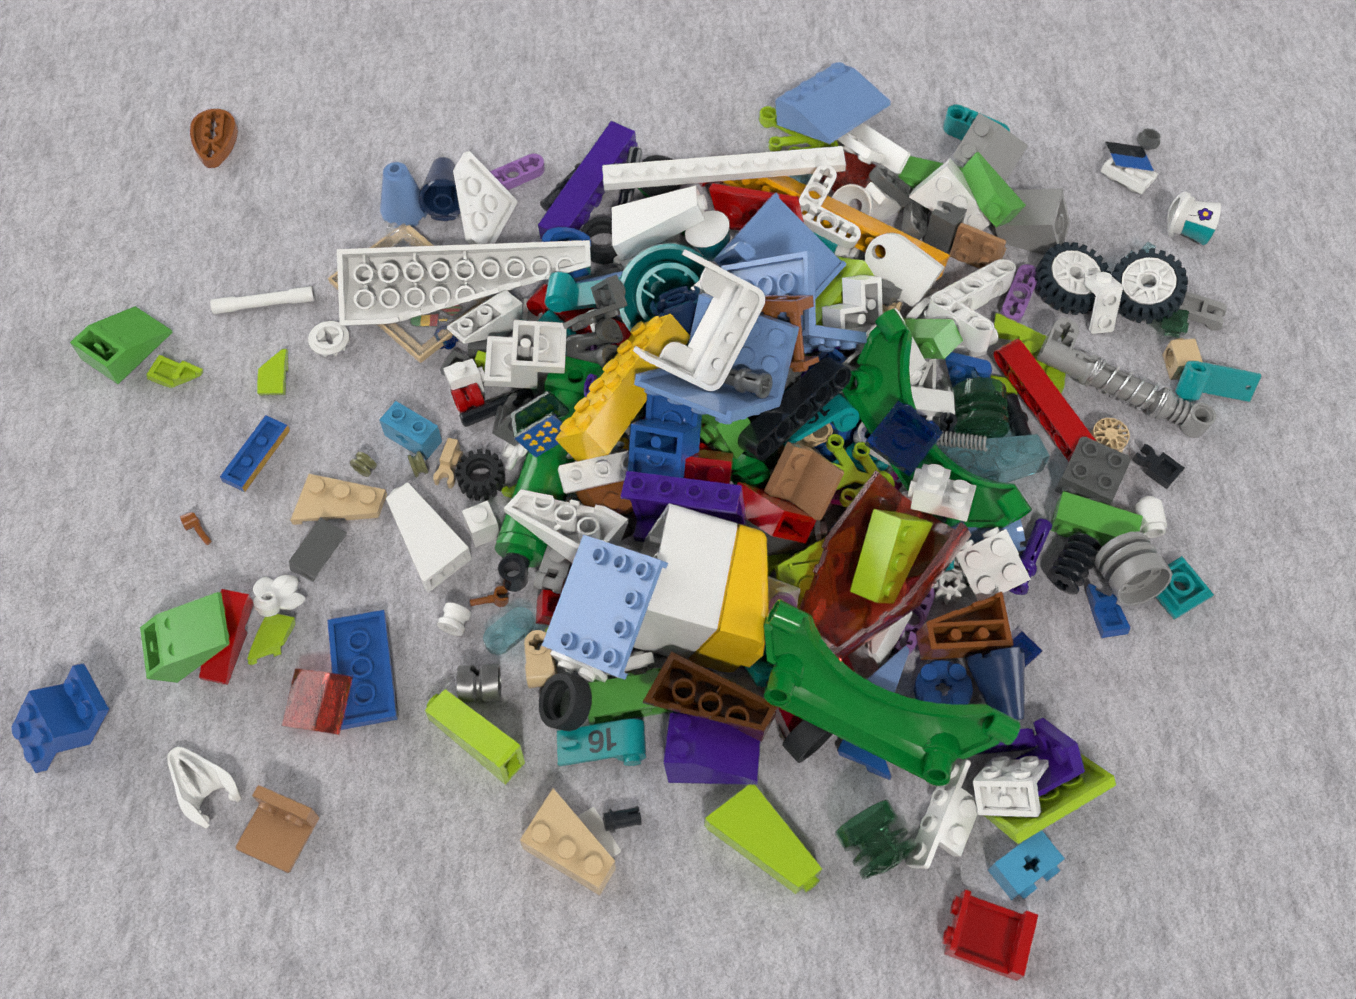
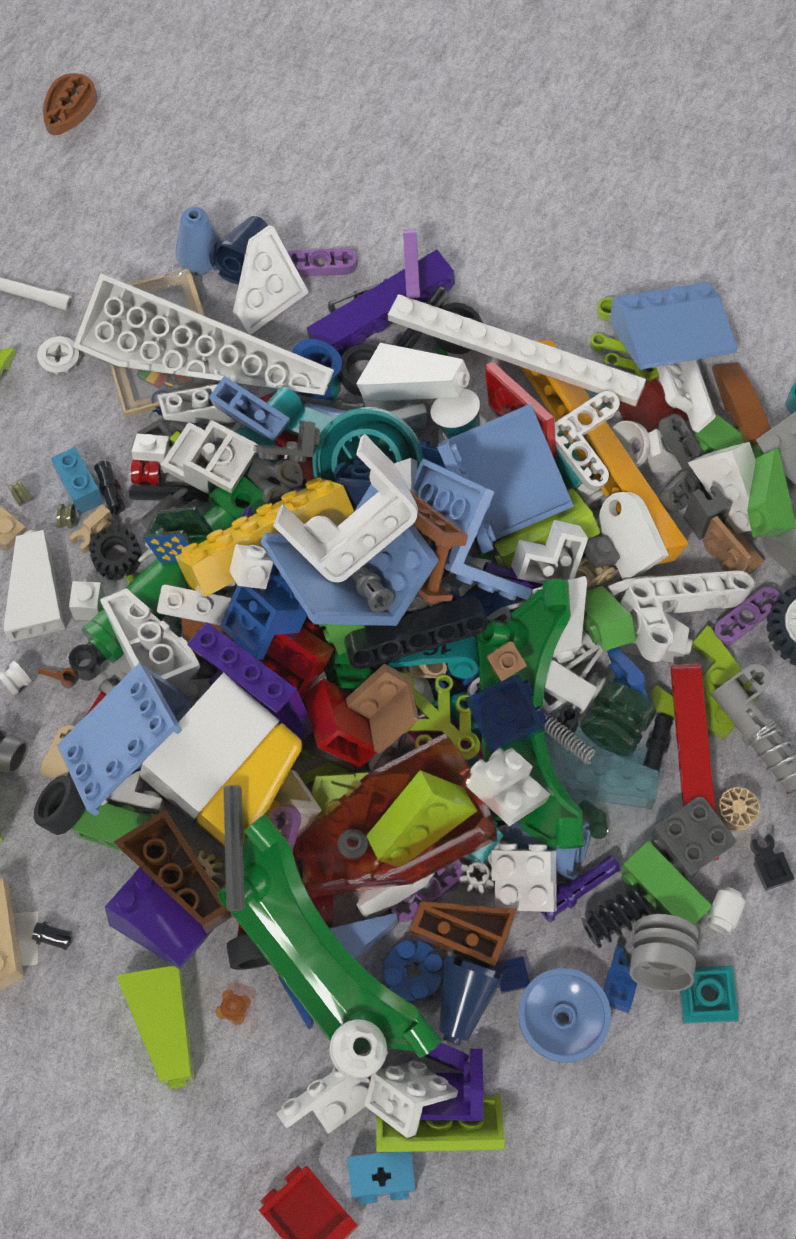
camera: 30 degrees right, 5 degrees up
clear light blue plate [483,607,535,655] -> none
teal door [557,719,647,766] -> none
clear green wheel [835,800,917,880] -> none
none -> black pin [94,461,126,514]
none -> medium blue slope [208,376,291,442]
none -> clear orange plate [215,990,251,1025]
none -> dark grey axle [224,785,245,911]
none -> white brick [229,544,273,589]
none -> white piece [329,1020,387,1079]
none -> dark grey plate [338,829,368,859]
none -> medium lavender beam [403,229,420,298]
none -> medium nougat bracket [487,641,527,681]
none -> medium blue dish [518,968,611,1063]
none -> dark orange slope [712,363,771,445]

